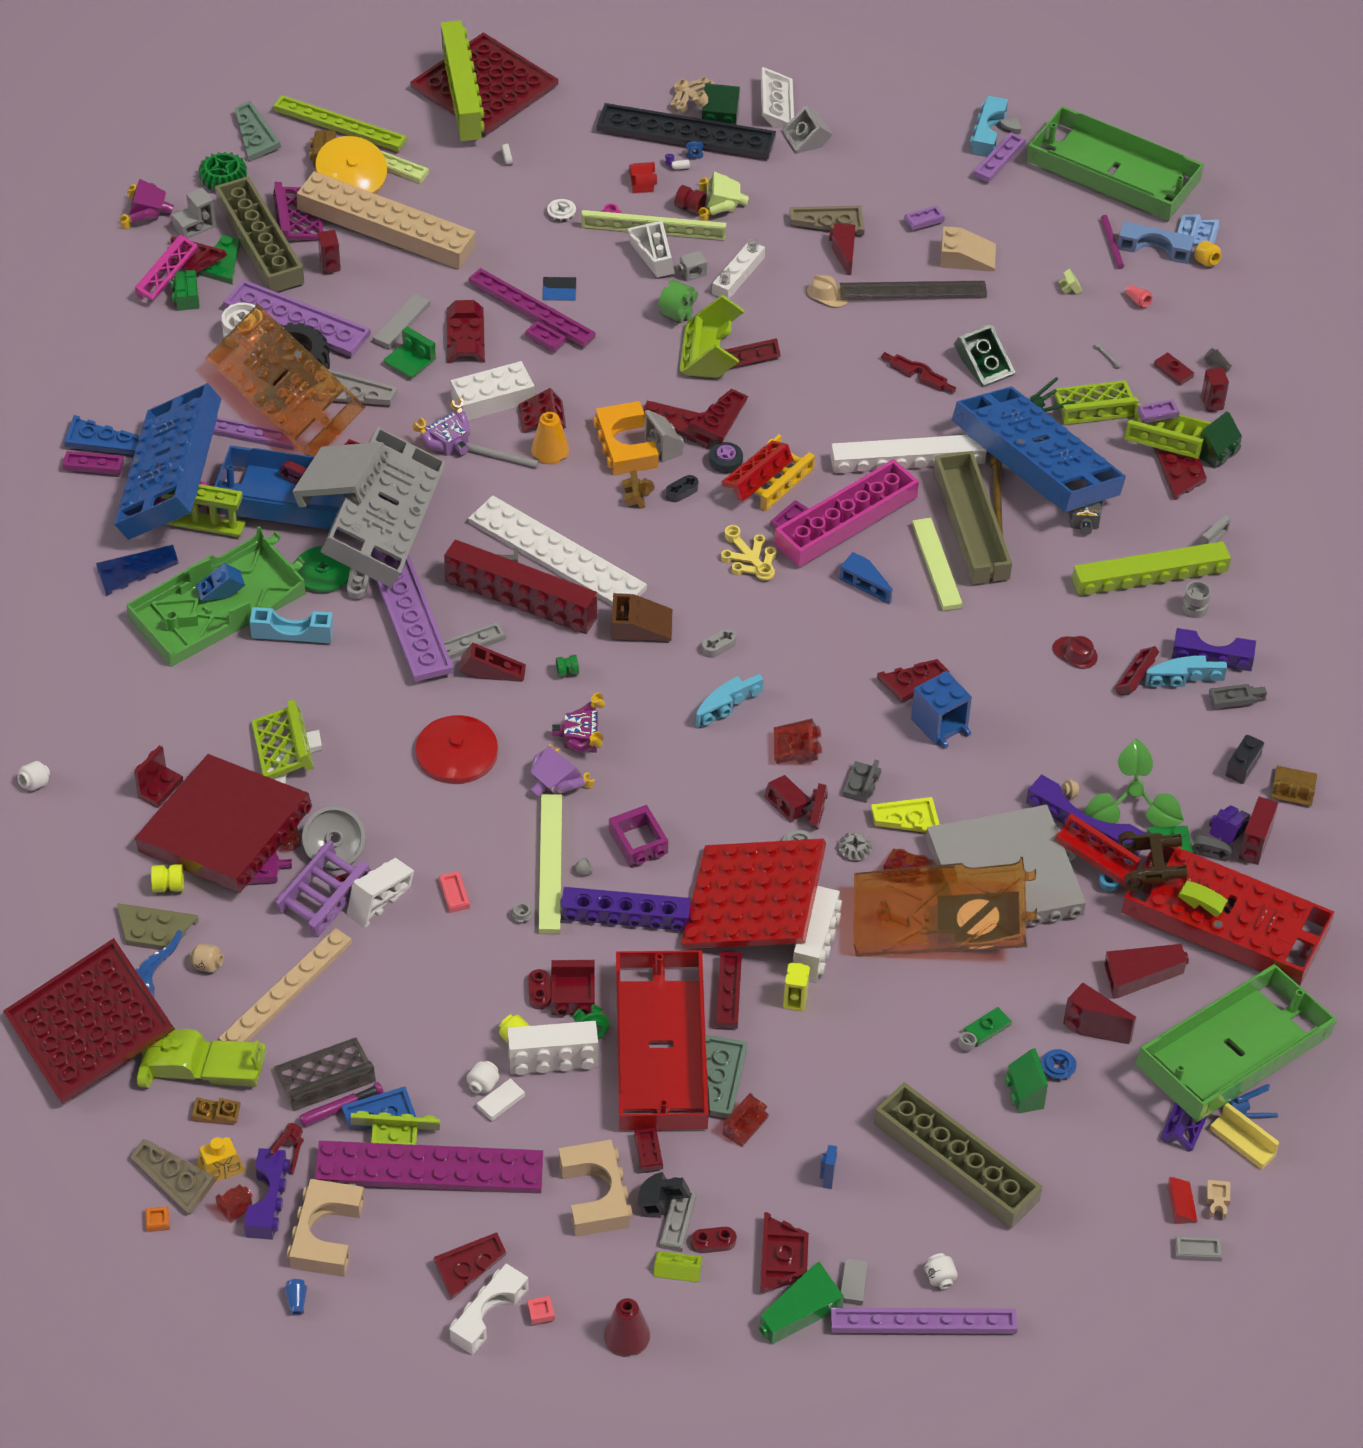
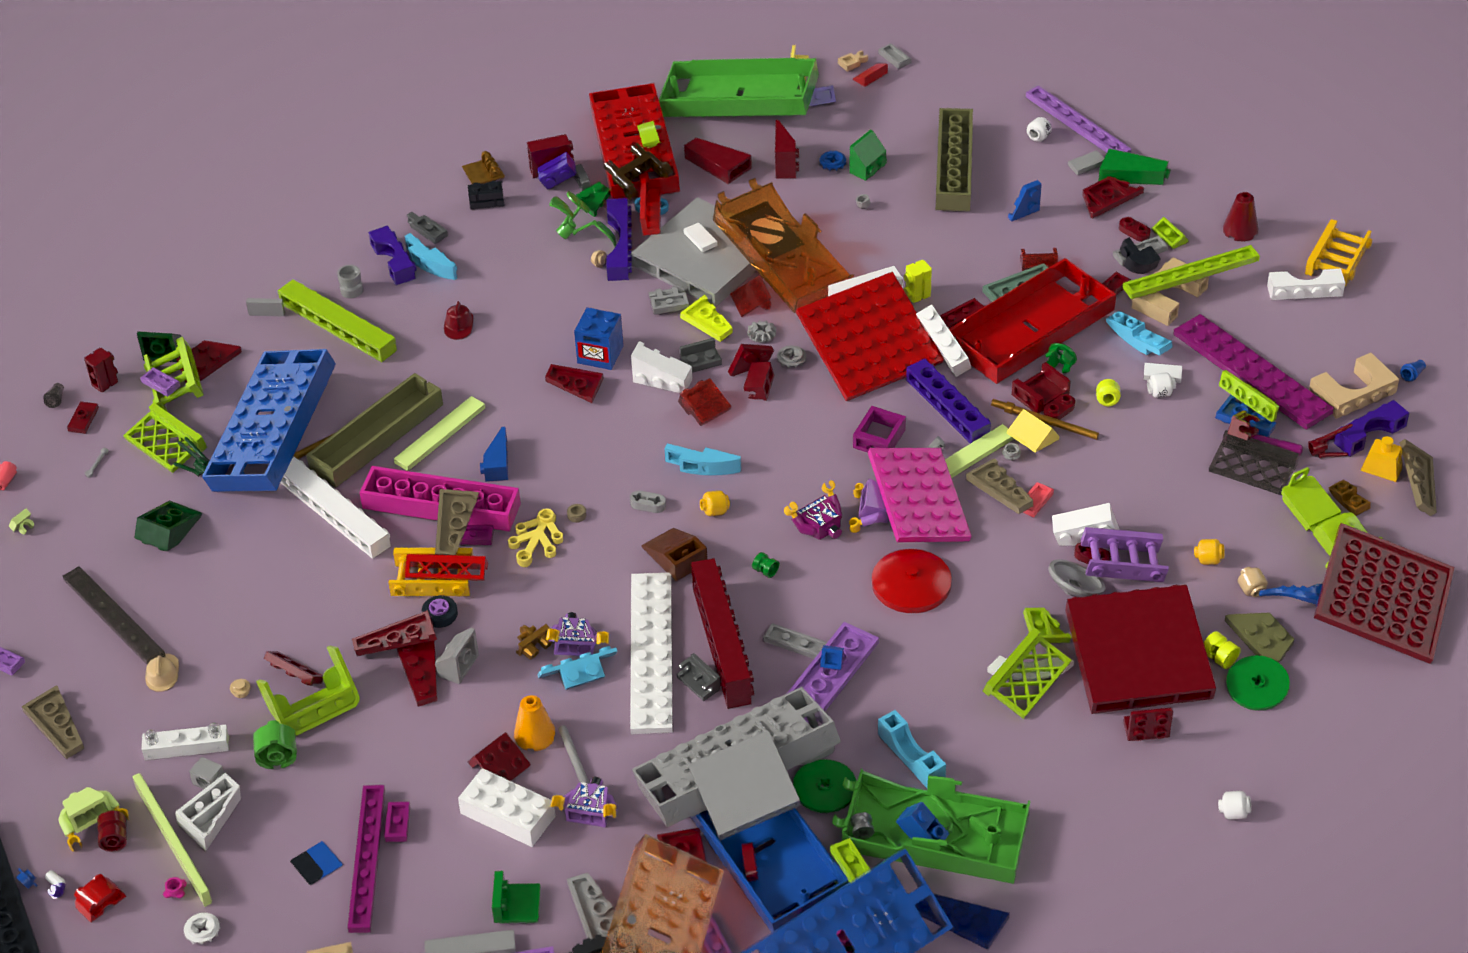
camera: 125 degrees left, 5 degrees down
orange tile [145,1206,170,1232] -> none
clear red brick [215,1184,253,1223] -> none
tan plate [218,928,352,1042] -> none
dark red wing [434,1232,506,1300] -> none
dark red piece [447,300,485,363] -> none
dark red slope [459,642,526,682] -> none
white brick [508,1021,598,1075] -> none
coral plate [527,1296,555,1325] -> none
light orange arch [593,401,659,476] -> none
black beam [666,475,699,502] -> none
dark red slope [829,223,856,275] -> none
dark red piece [881,352,956,394] -> none
tan slope [940,226,996,271] -> none
green plate [964,1007,1012,1046] -> none
dark red plate [1114,646,1159,695] -> none
none -> tan plate [230,679,251,698]
none -> dark tan wing [435,489,479,555]
none -> medium azure bracket [537,646,618,690]
none -> torso [546,612,609,656]
none -> dark tan tile [567,504,587,523]
none -> white wedge [631,341,692,394]
none -> light grey plate [649,286,689,314]
none -> white tile [684,222,718,252]
none -> yellow head [700,490,730,517]
none -> blue tile [820,645,844,670]
none -> flat silver wheel [850,812,874,839]
none -> dark pink plate [868,448,972,542]
none -> white arch [916,305,972,377]
none -> dark tan wing [966,458,1033,514]
none -> pearl gold bar [991,399,1099,440]
none -> light yellow slope [1007,409,1060,453]
none -> lime wing [1023,607,1071,643]
none -> medium azure slope [1106,311,1173,356]
none -> lime plate [1123,245,1260,299]
none -> yellow head [1194,539,1225,565]
none -> green piece [1226,655,1290,711]
none -> hinge [1227,410,1260,440]
none -> yellow fence [1305,219,1373,287]

